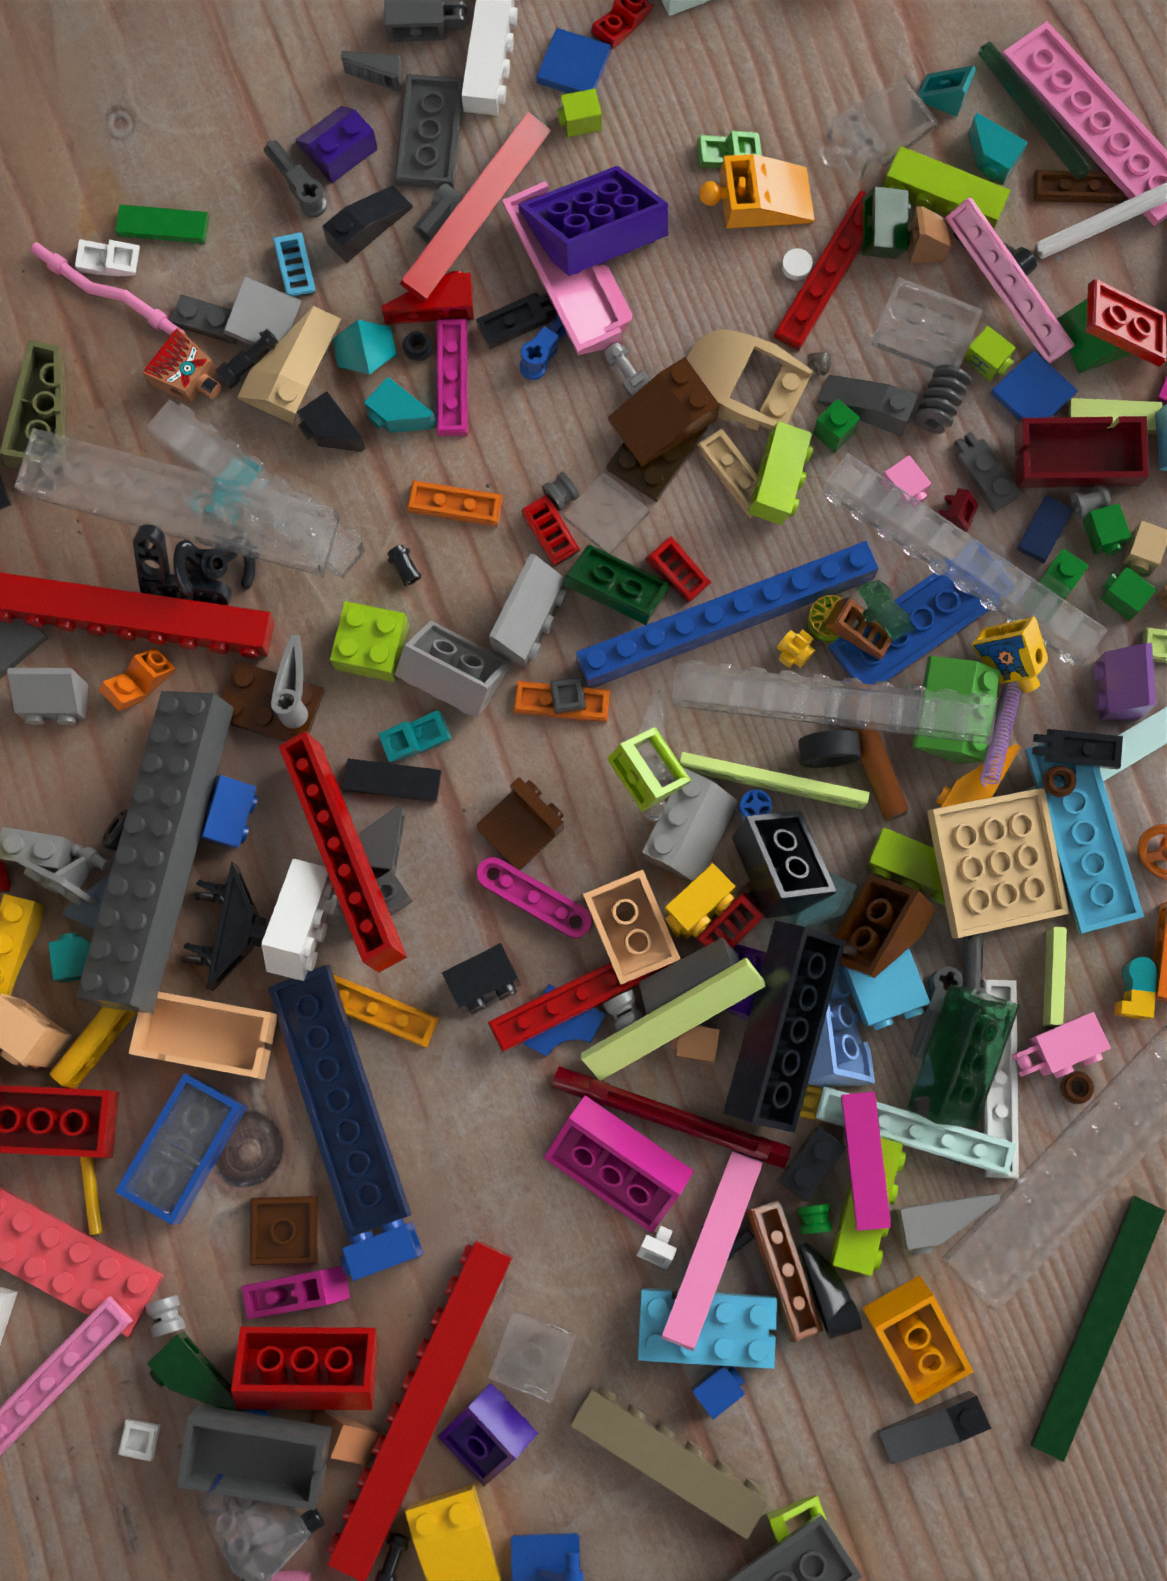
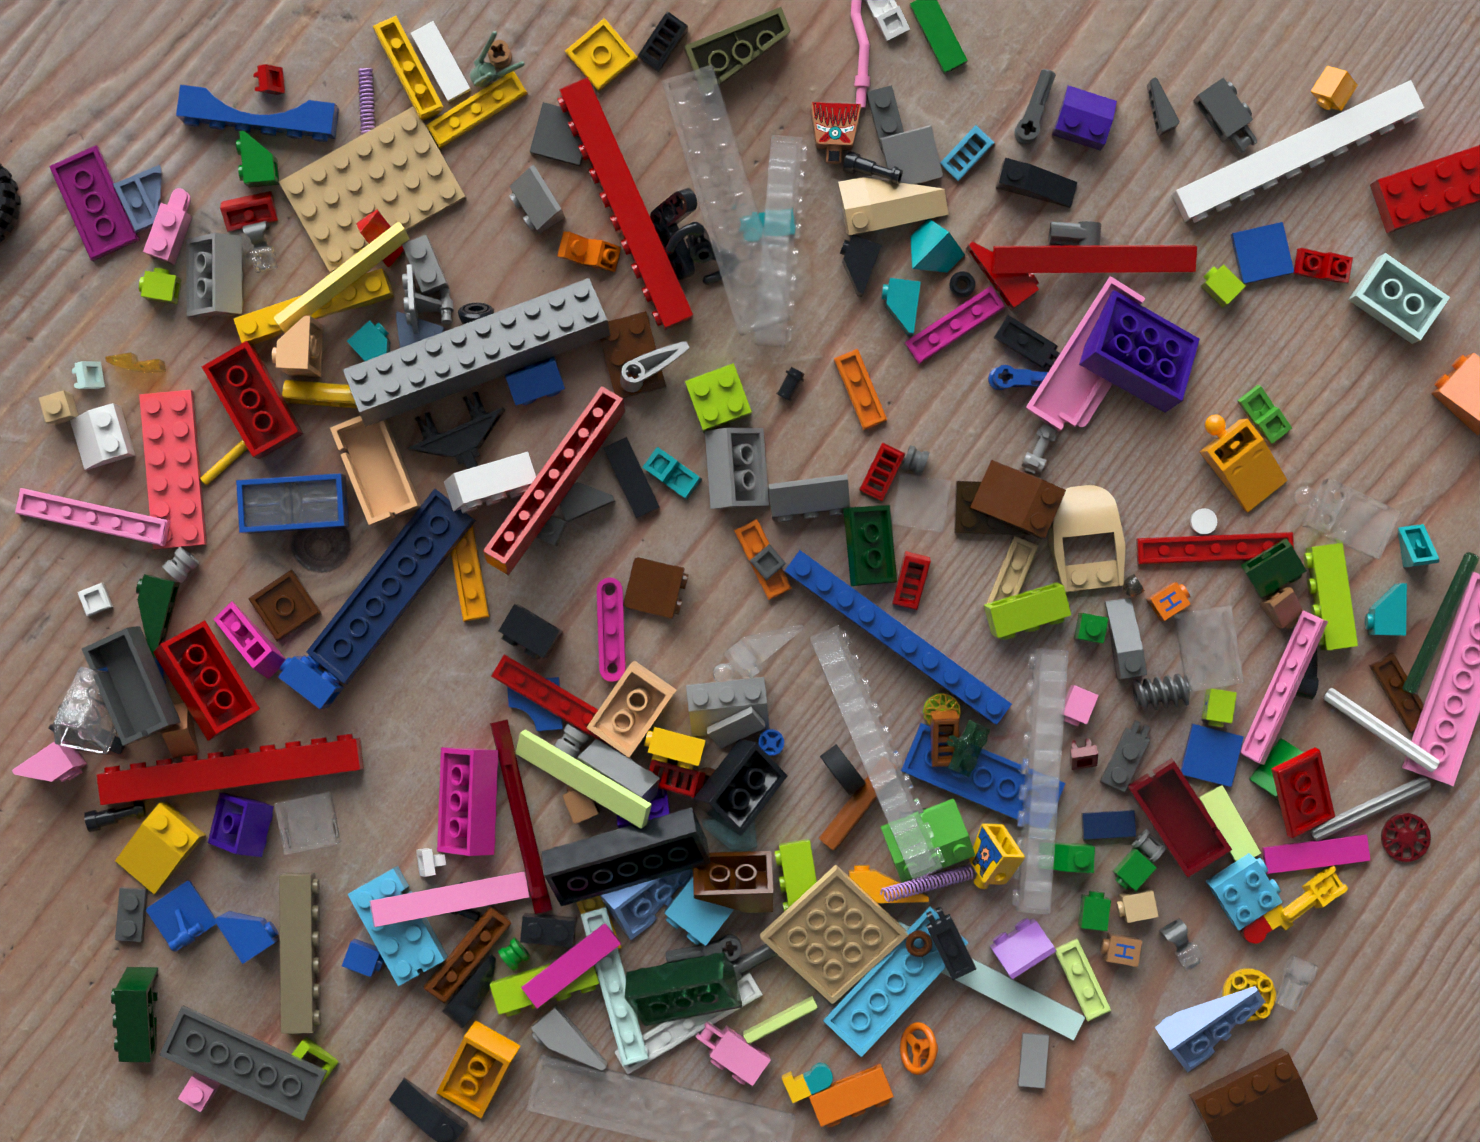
camera: 55 degrees right, 10 degrees up
dark grey tile [395,74,464,188] -> none
lime tile [607,727,691,812] -> none
yellowish green tile [680,752,870,810] -> none
yellow gear [776,629,815,669] -> none
reddish brown plate [1060,1071,1094,1104] -> none
none -> blue slope [214,911,279,964]
none -> light grey tile [707,706,766,749]
none -> orange brick [1146,582,1191,621]

